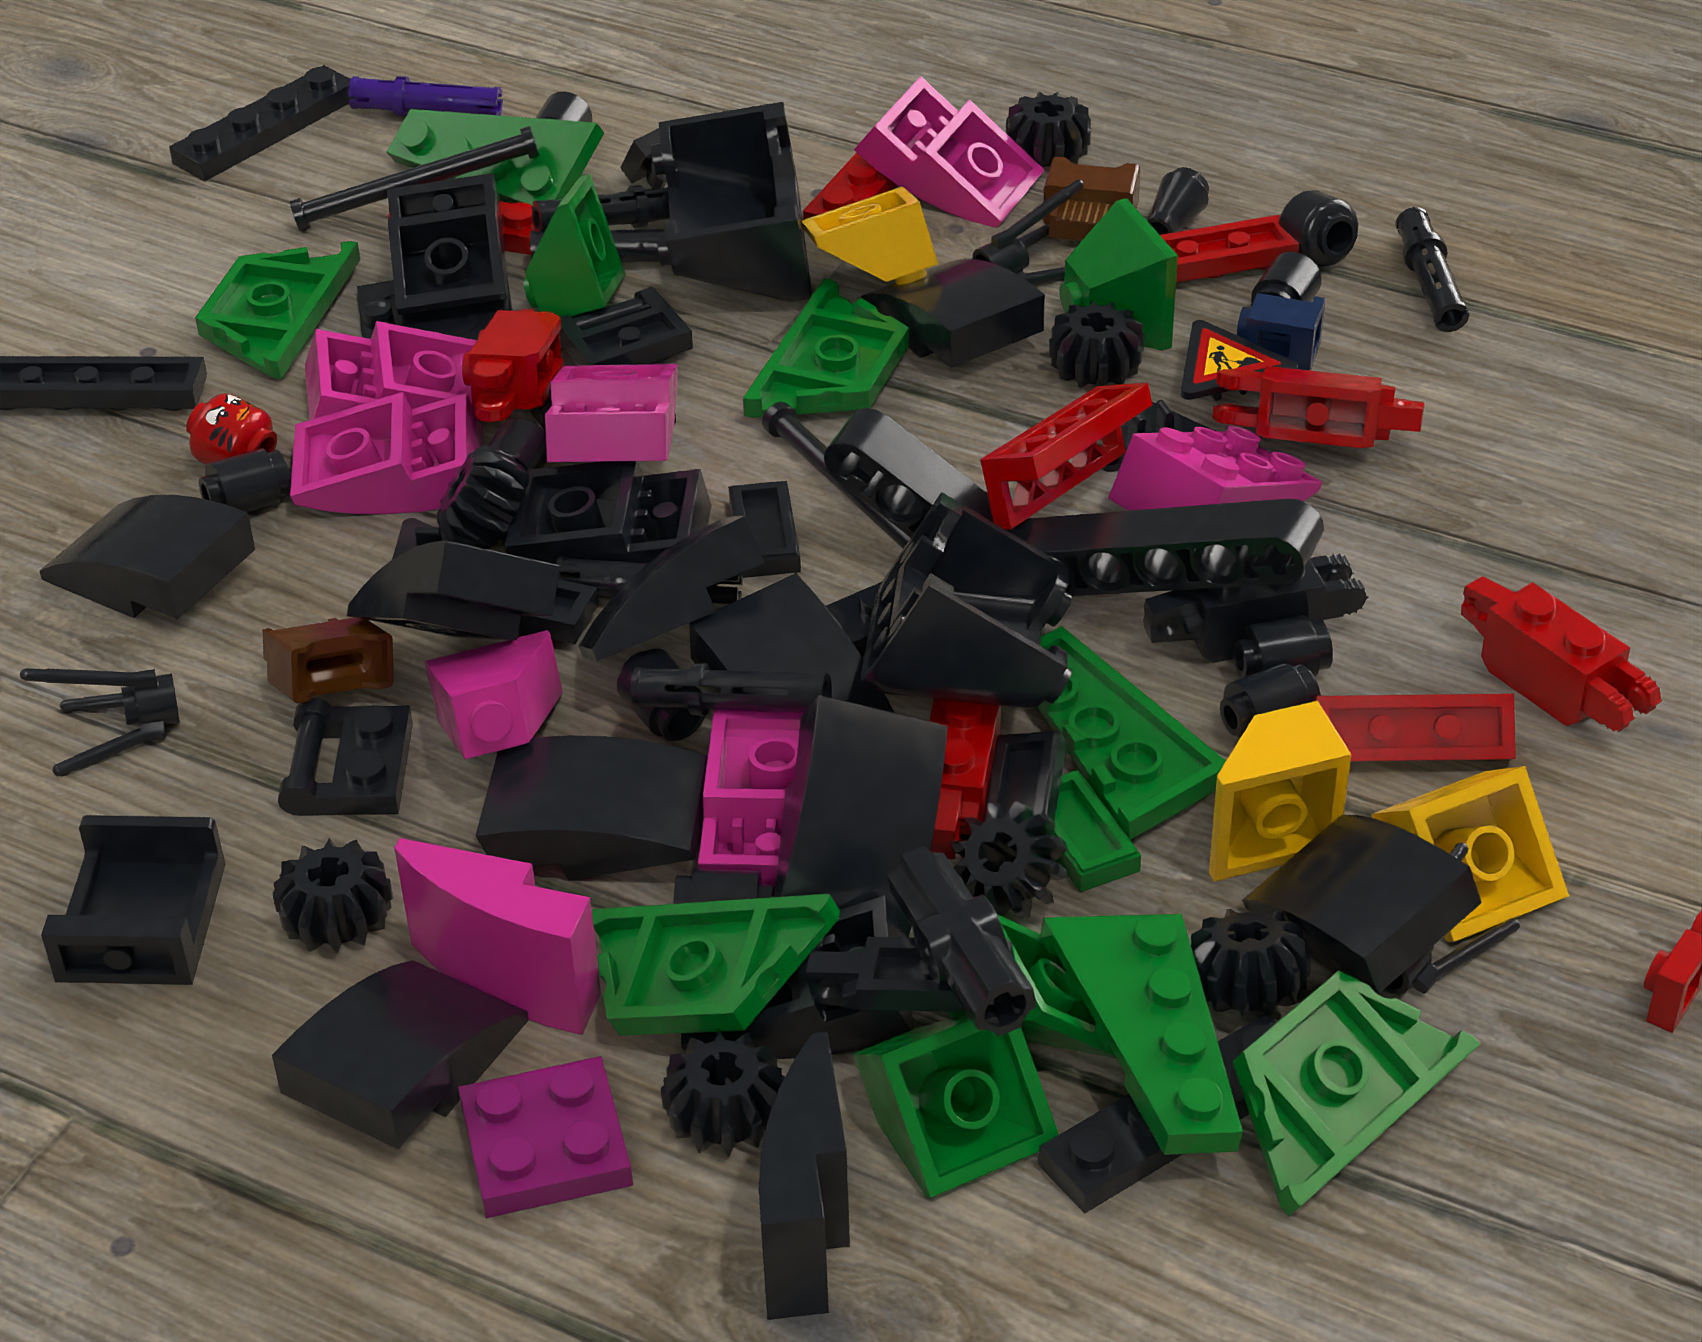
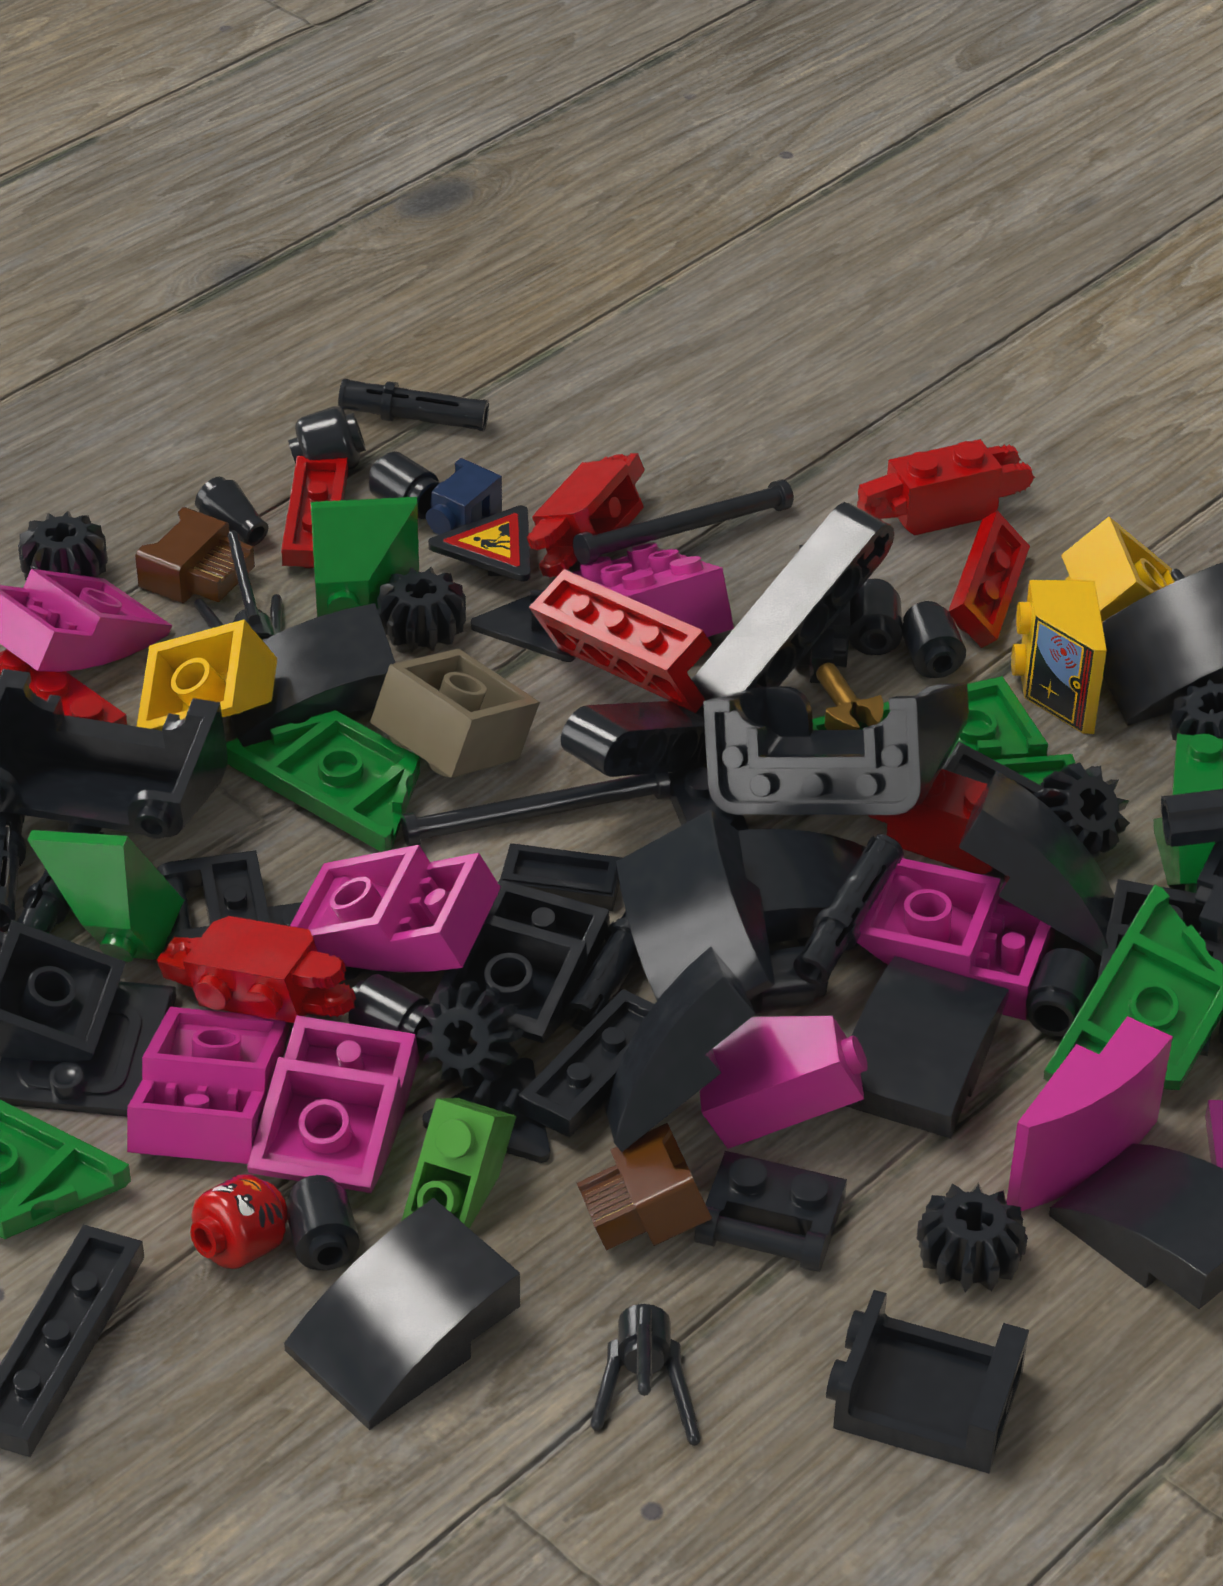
camera: 75 degrees left, 0 degrees up
none -> dark tan brick [370,648,540,778]
none -> bright green slope [401,1098,516,1229]
none -> black bar [573,479,794,565]
none -> pearl gold bar [816,663,884,730]

